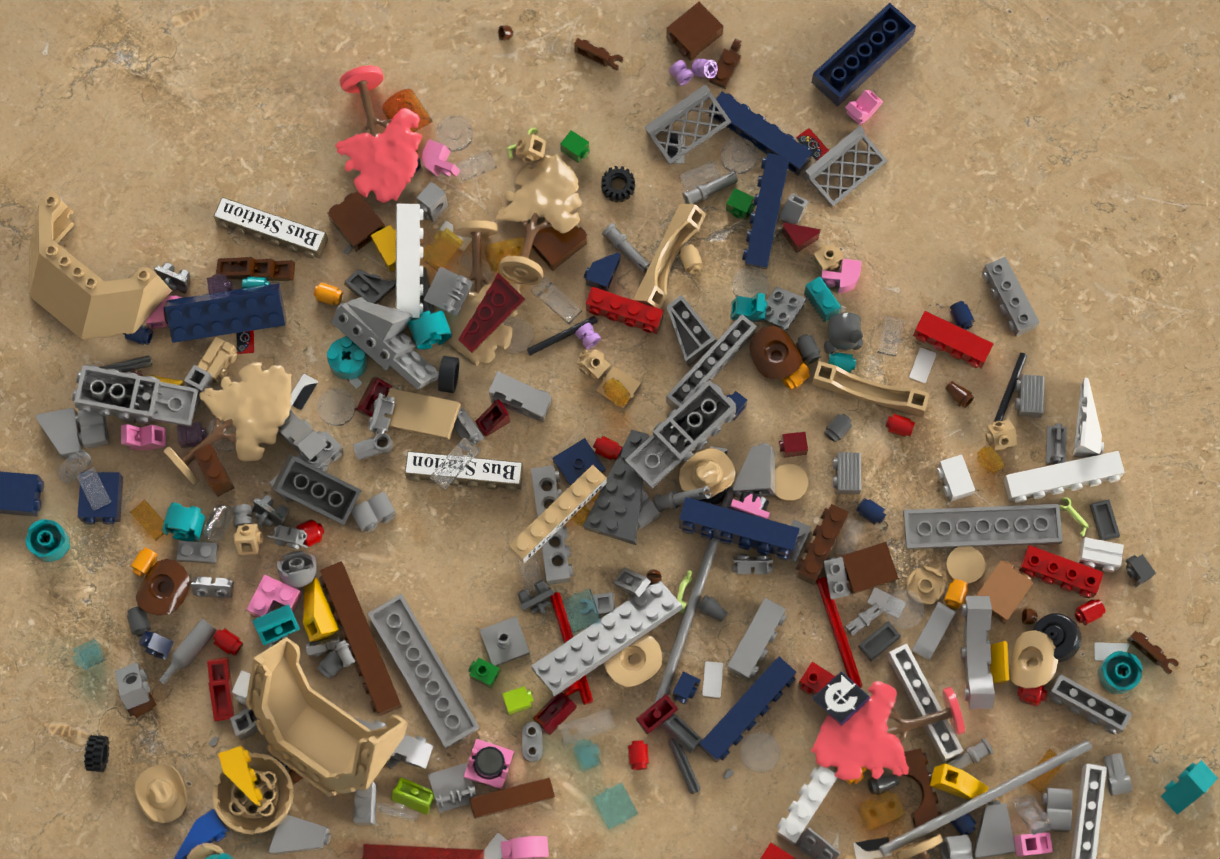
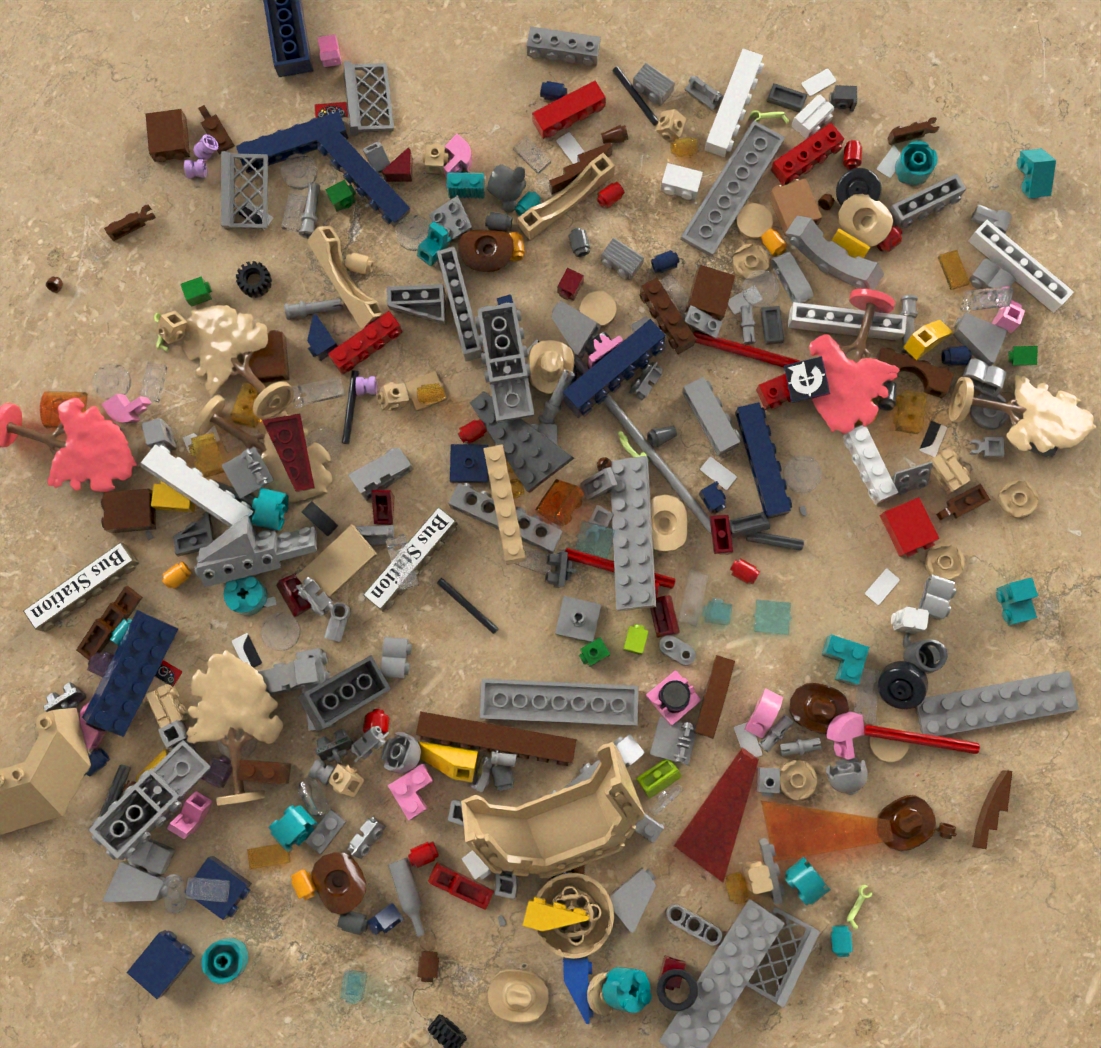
camera: 55 degrees left, 5 degrees up
light grey brick [115,663,151,710] -> none
teal brick [252,604,300,646] -> none
light grey piece [879,740,1092,856] -> none
white wedge [1073,378,1104,458] -> none
none -> black bar [437,578,499,634]
none -> clear orange brick [535,479,585,527]
none -> reddish brown slope [549,143,613,194]
none -> white sticker [801,69,836,96]

